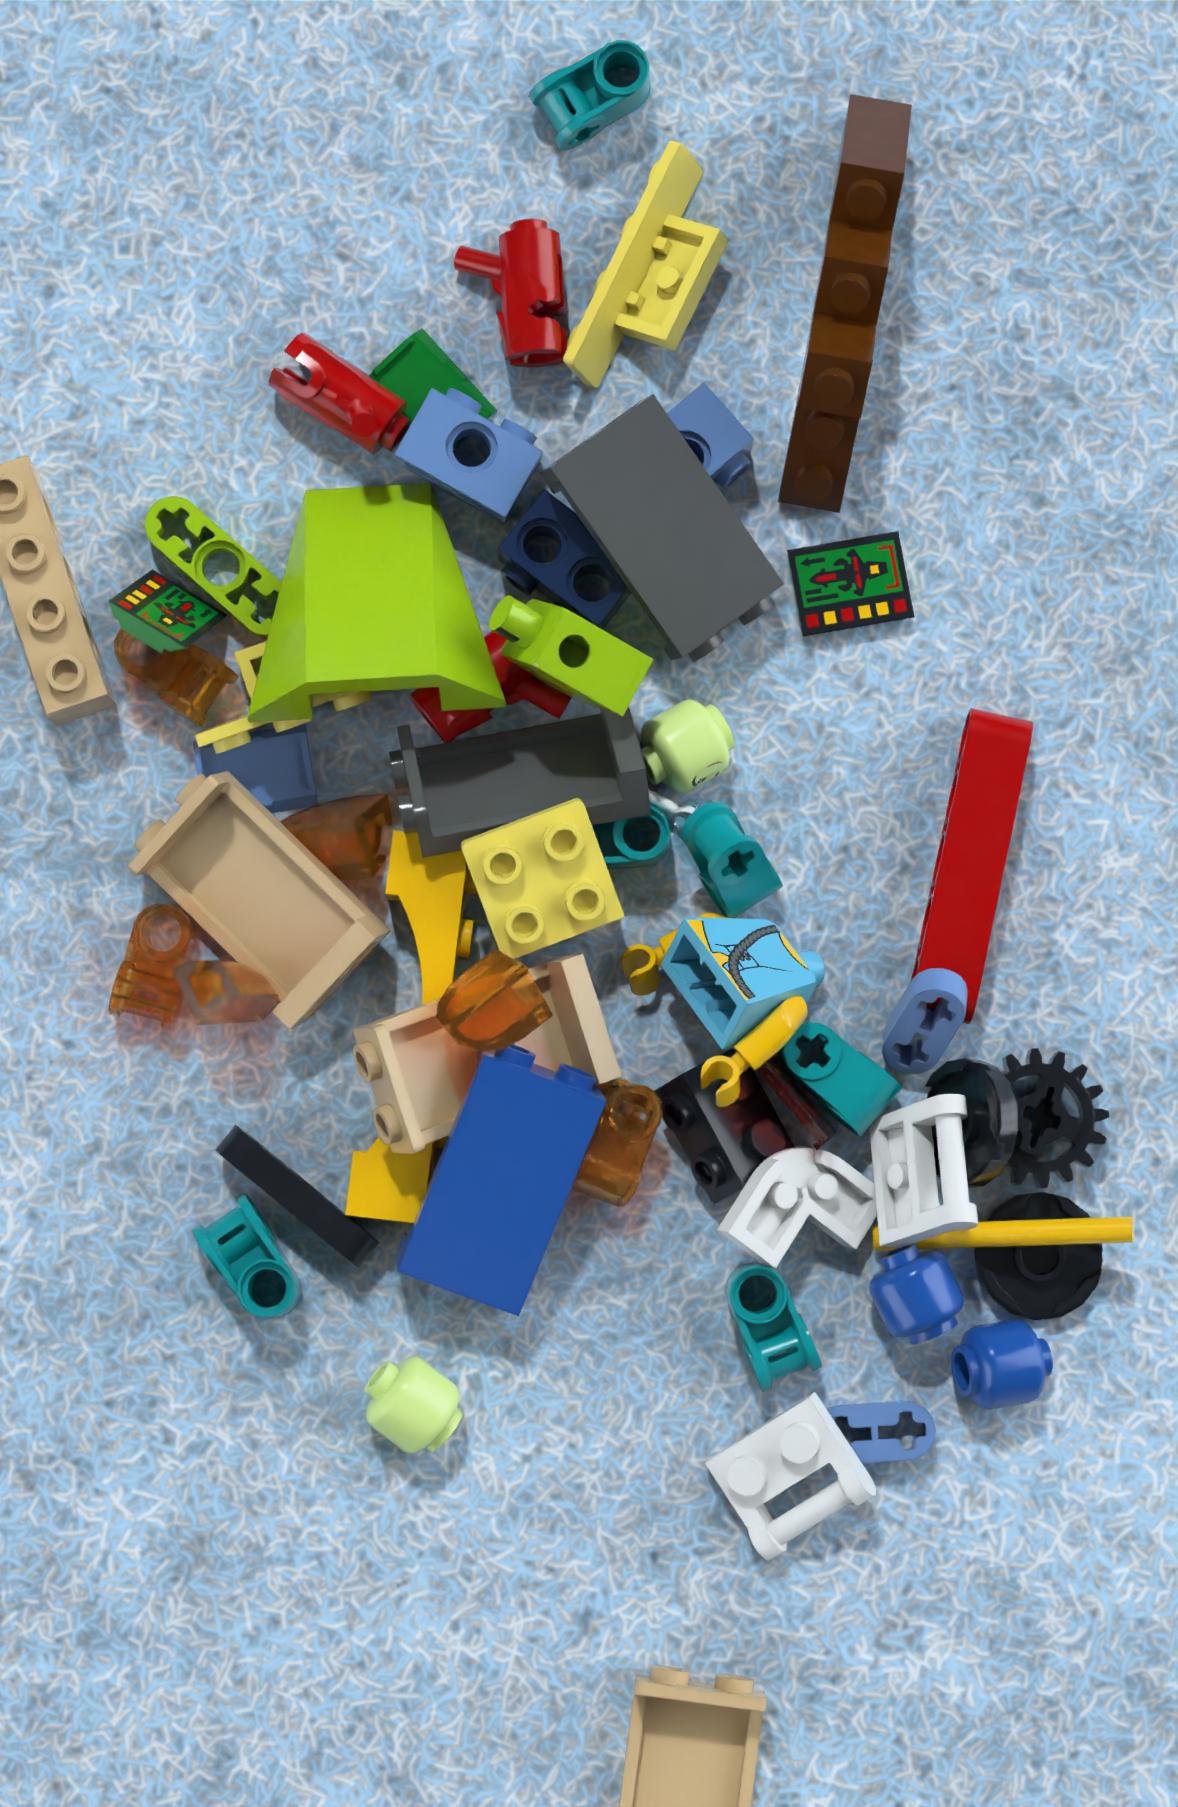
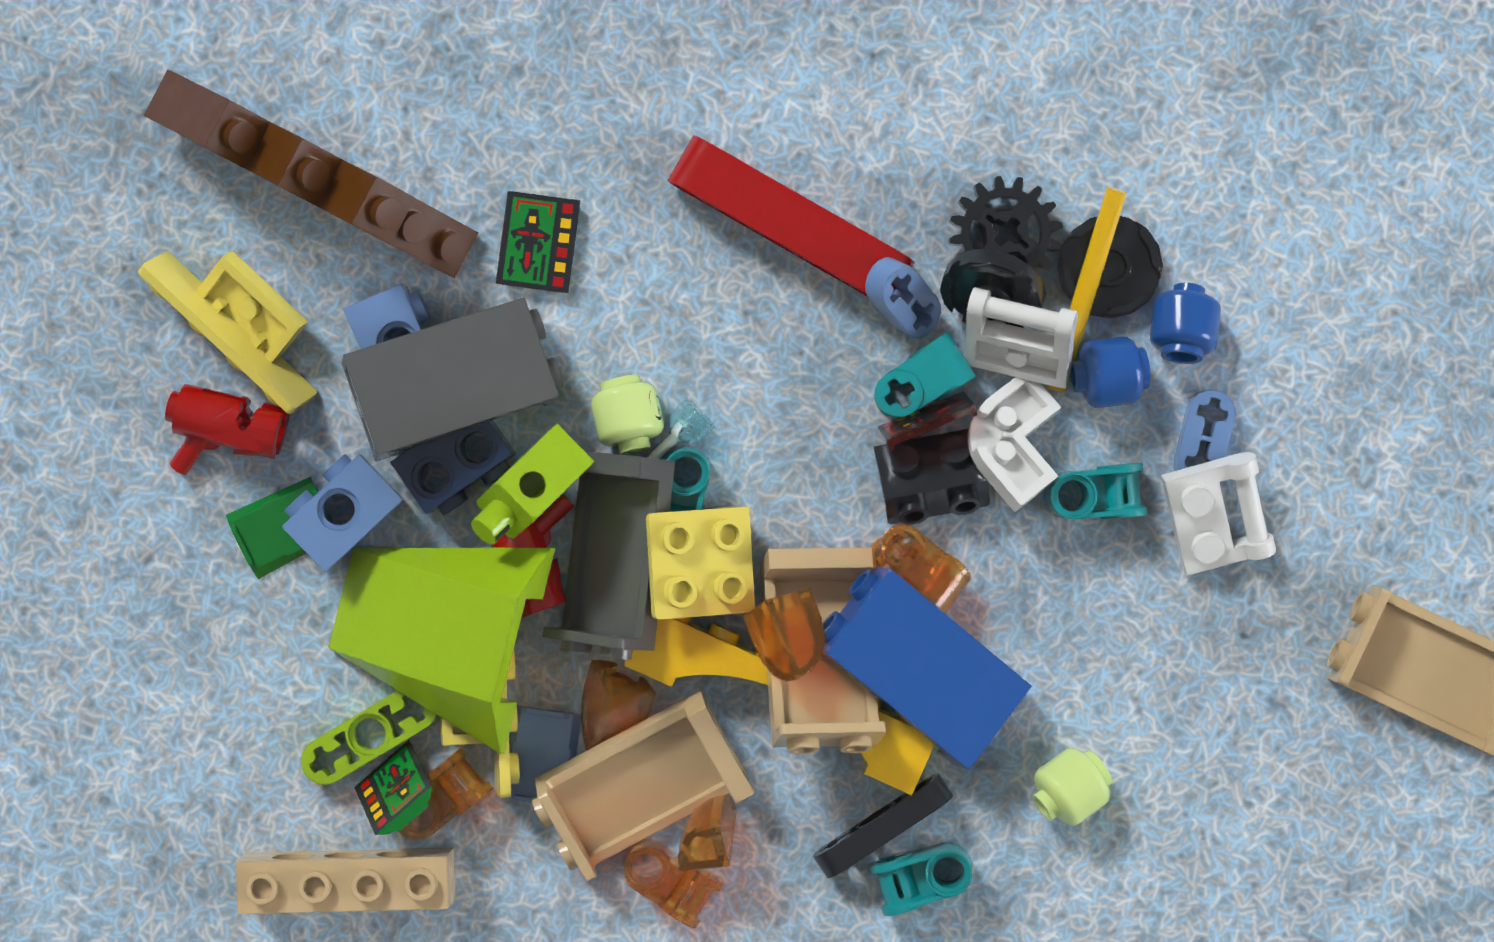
camera: 65 degrees left, 5 degrees up
red piece [268,333,411,455] -> none
teal piece [528,40,650,151] -> none
torso [621,912,825,1107] -> none
teal piece [682,801,783,918] -> none

